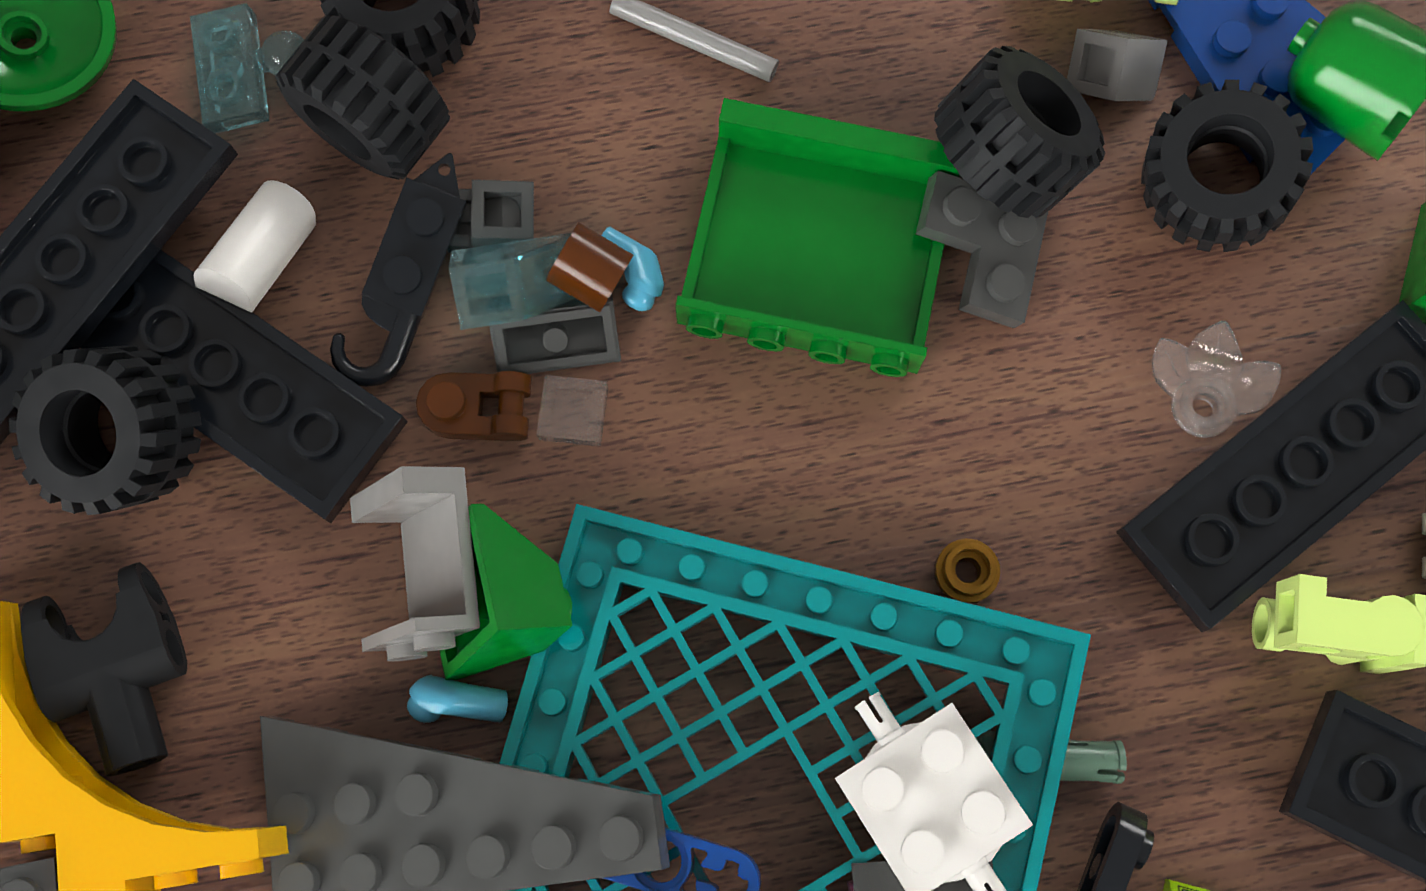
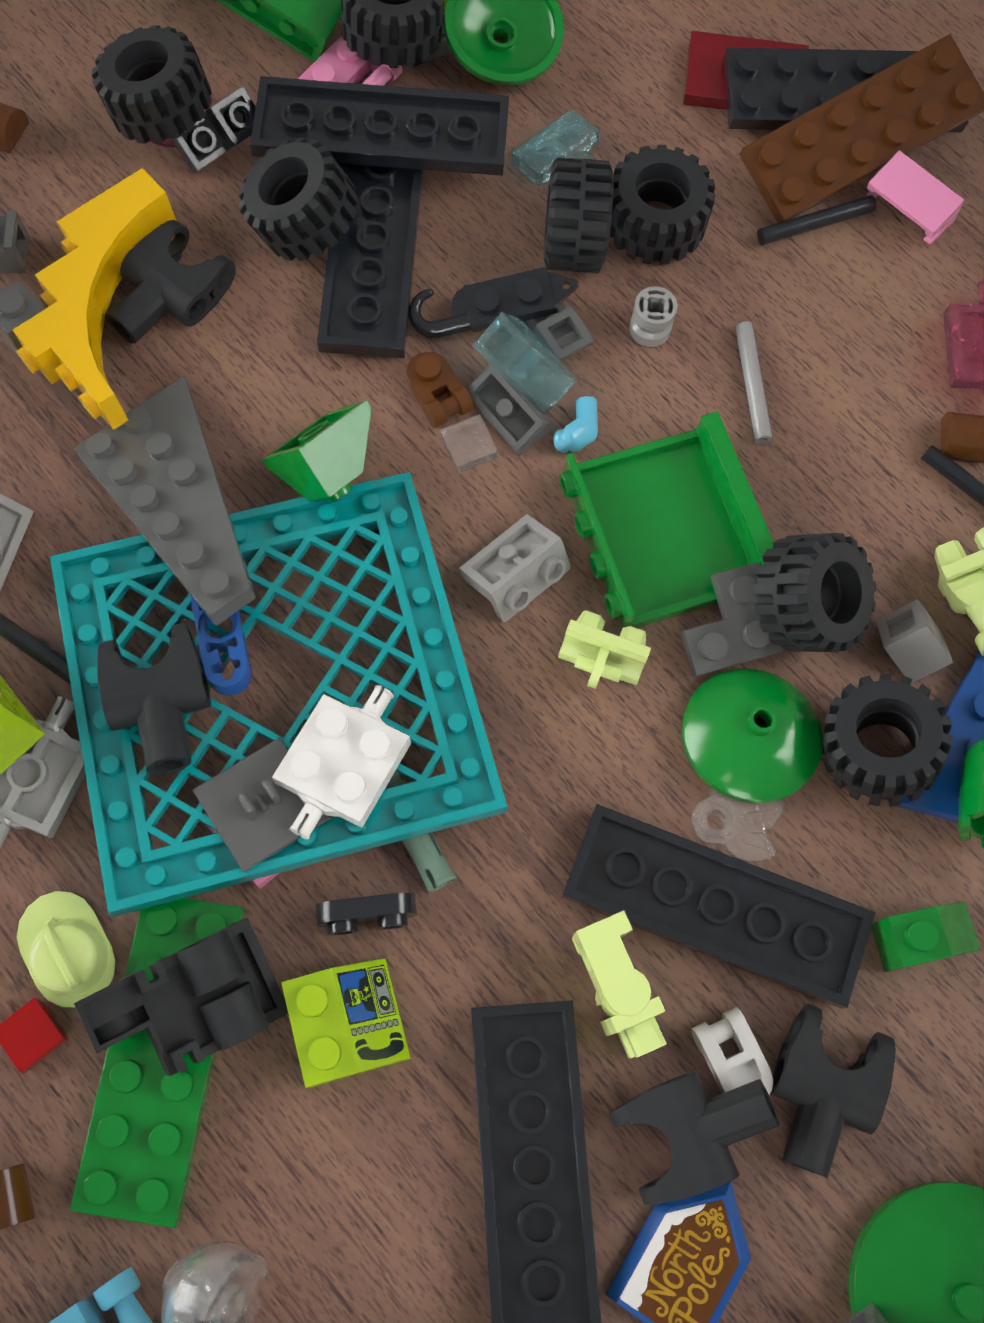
camera: 55 degrees right, 5 degrees down
white brick [193,180,316,313] -> none
light grey panel [350,466,480,662] -> none
medium azure arm [407,675,508,723] -> none
reddish brown brick [545,222,634,312] -> none
pearl gold plate [935,538,1000,604] -> none
none -> light grey bracket [459,514,571,622]
none -> yellowish green hips [558,610,651,689]
none -> light grey wheel [629,286,678,347]
none -> green dish [681,668,823,804]

